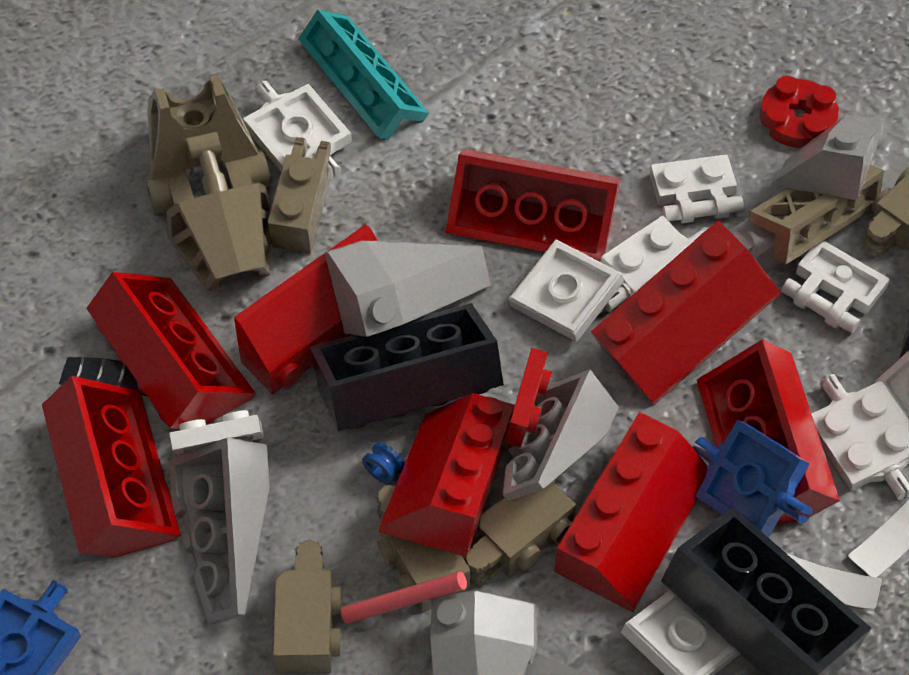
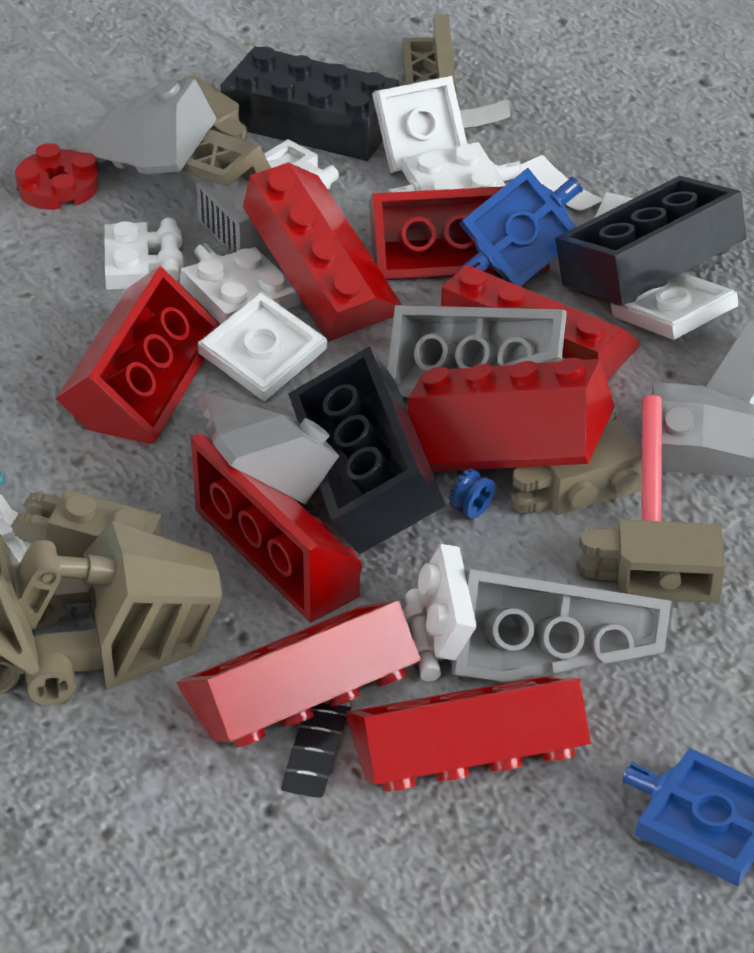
camera: 85 degrees left, 15 degrees down
red wing [504,348,552,447] -> none

